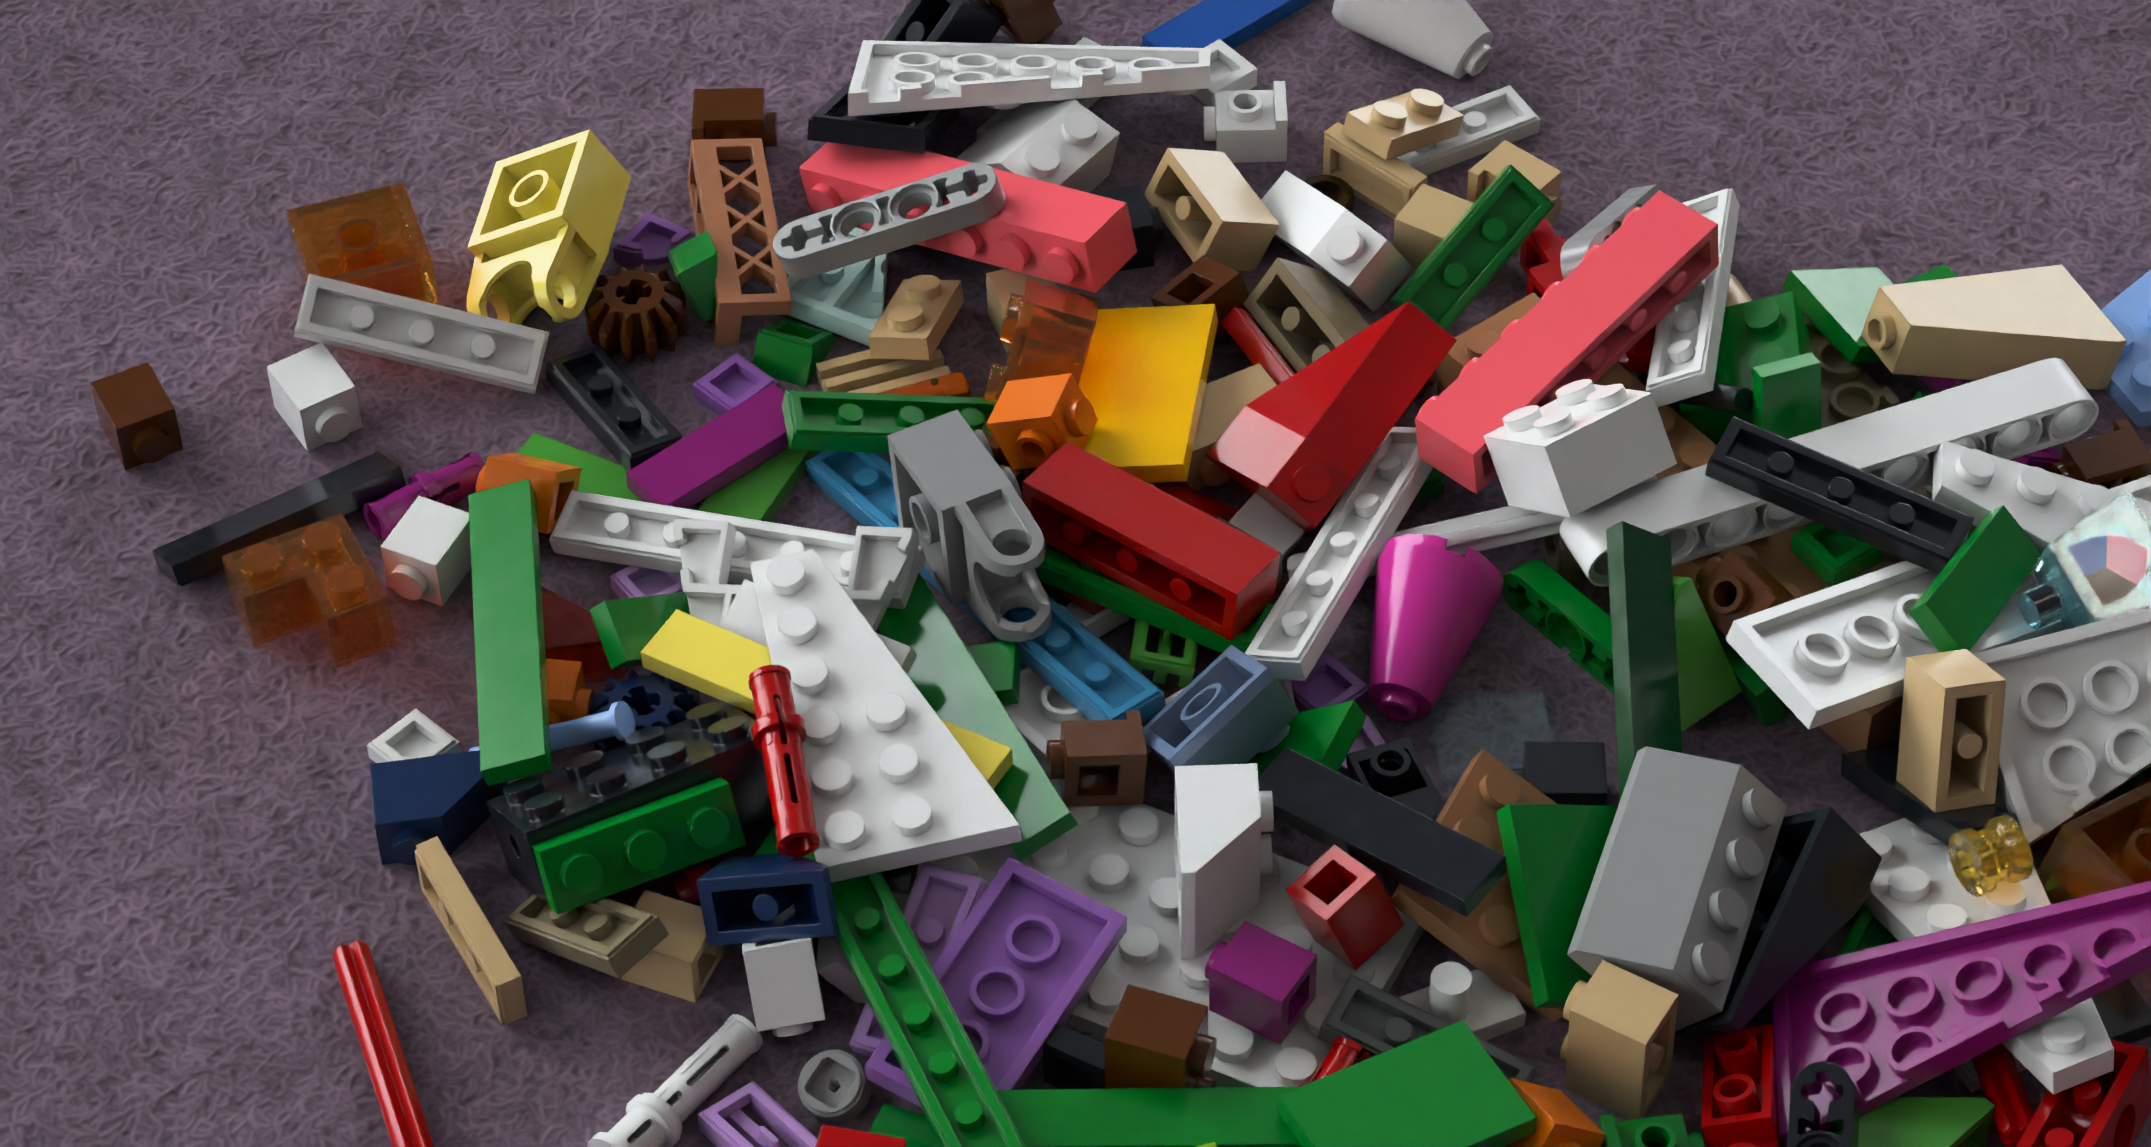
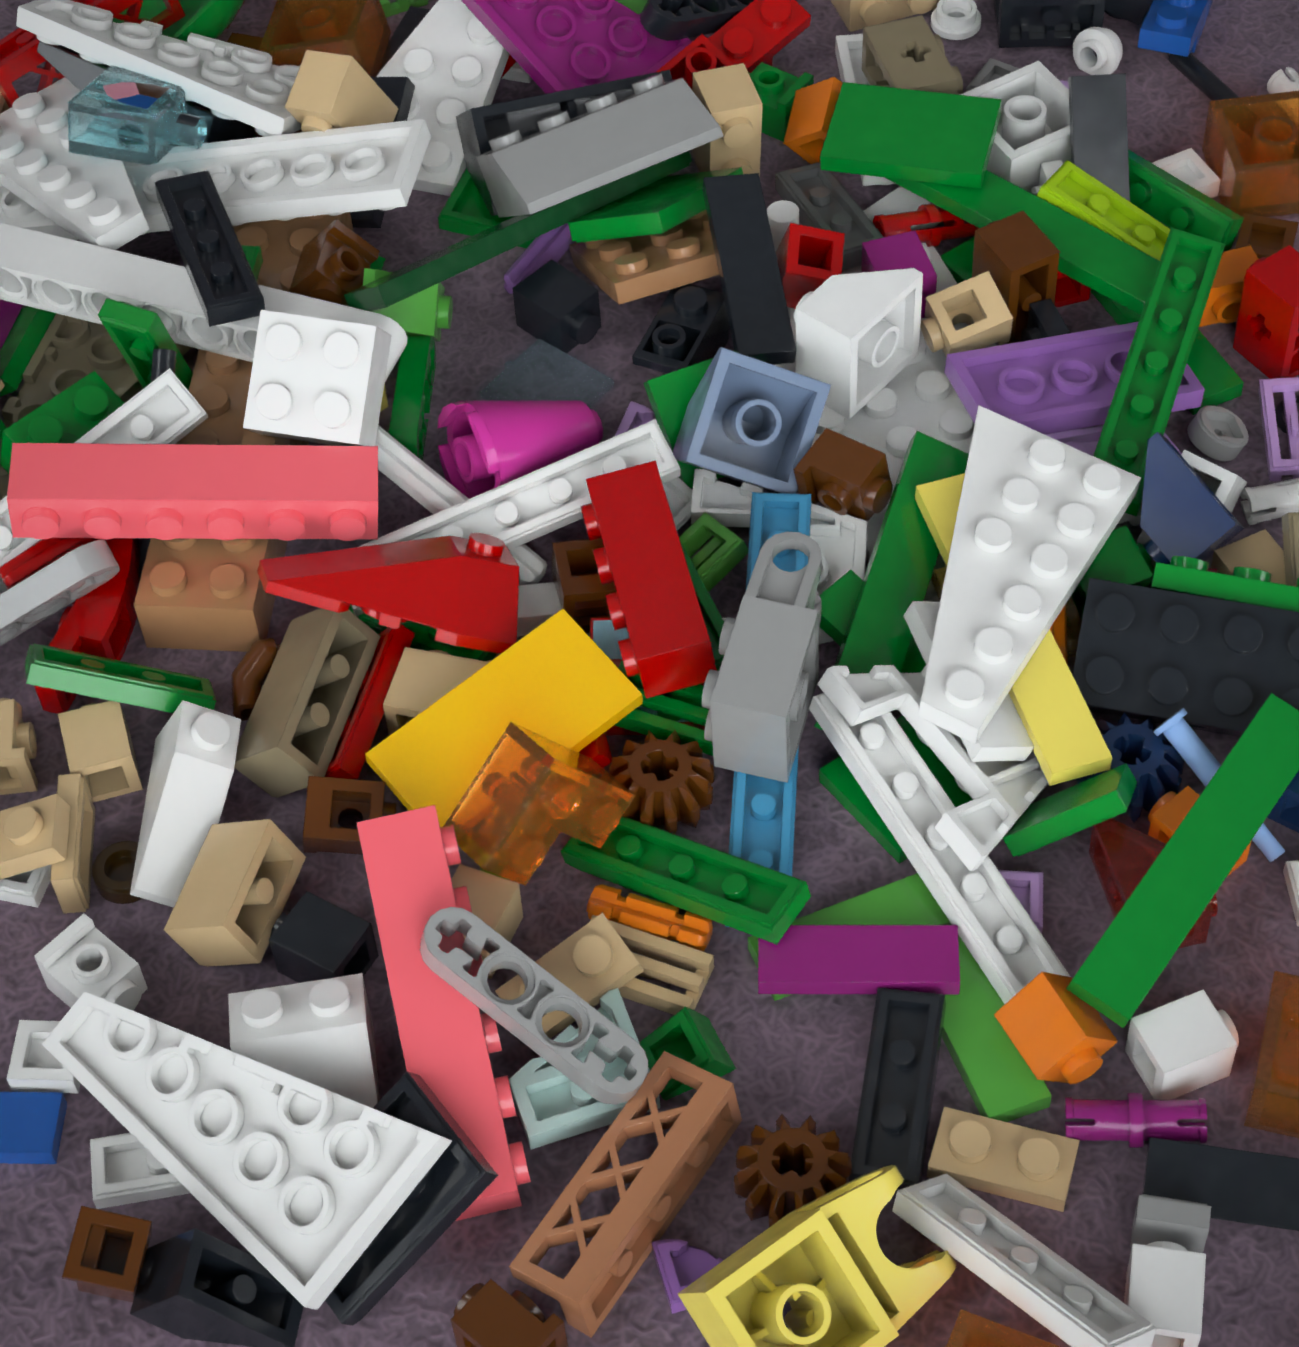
camera: 135 degrees left, 5 degrees up
green slope [668,232,718,322] -> none
medium lavender tile [692,353,779,416] -> none
red pin [748,665,820,857] -> none
orange brick [986,373,1098,470] -> none
green tile [1909,505,2043,652] -> none
clear yellow wheel [1948,815,2033,897] -> none
none -> tan brick [920,271,1013,357]
none -> tan plate [927,1107,1080,1212]
none -> light grey tile [1130,1194,1211,1253]

